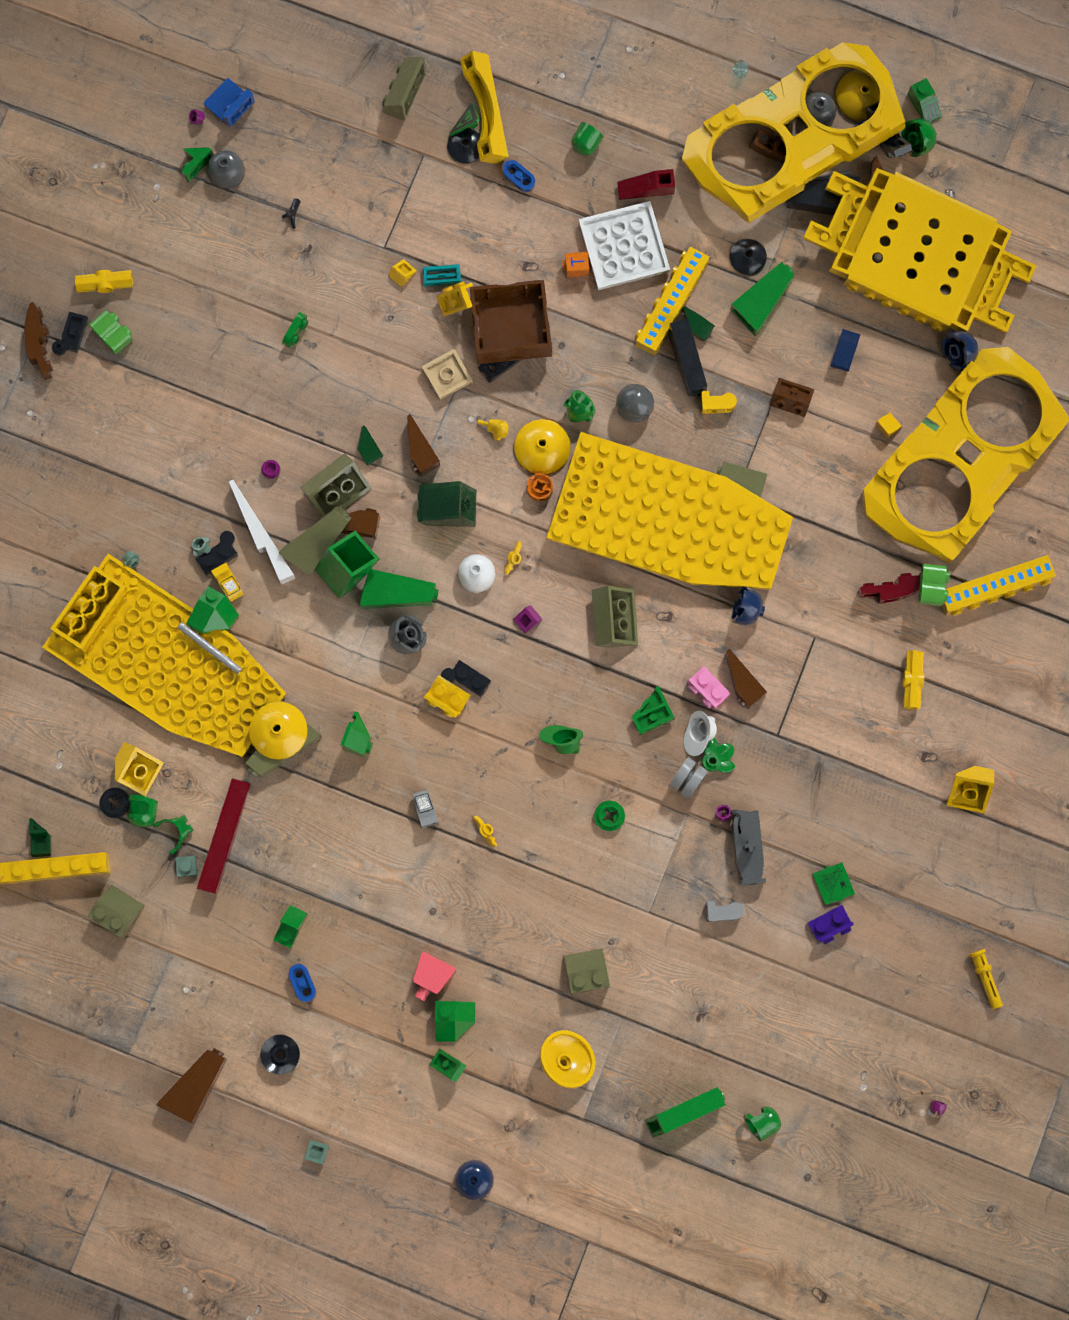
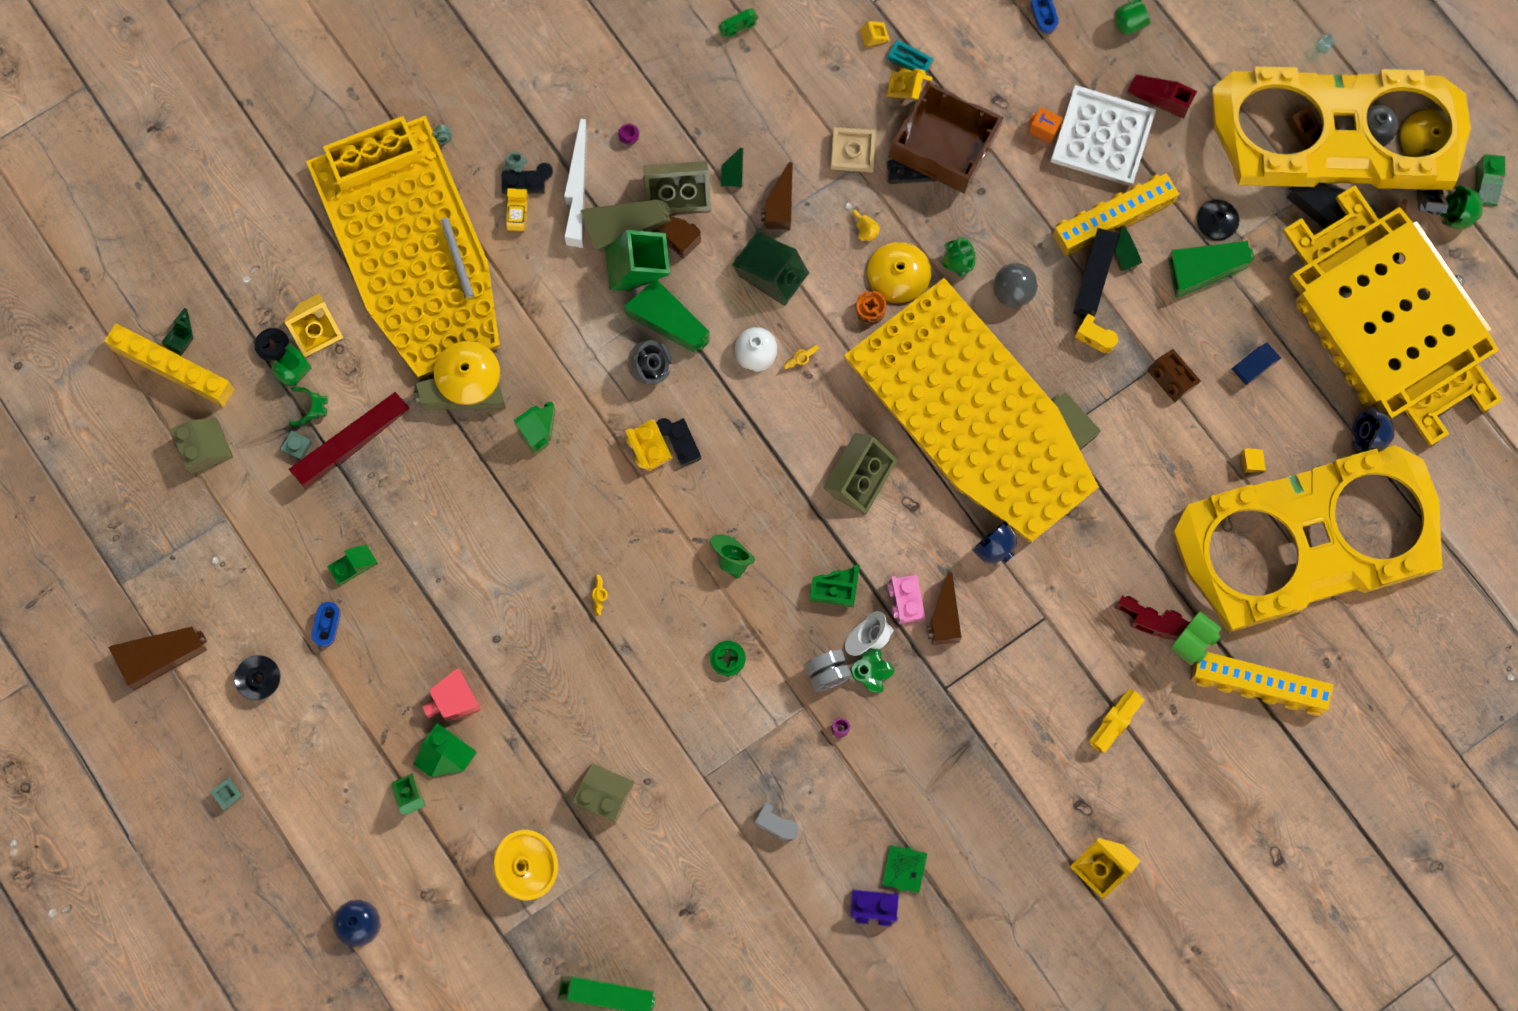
camera: 30 degrees right, 5 degrees down
green slope [186,586,239,634] -> none
light grey leg [413,789,439,829] -> none
magenta slope [513,605,542,633] -> none
dark grey piece [731,809,766,886] -> none

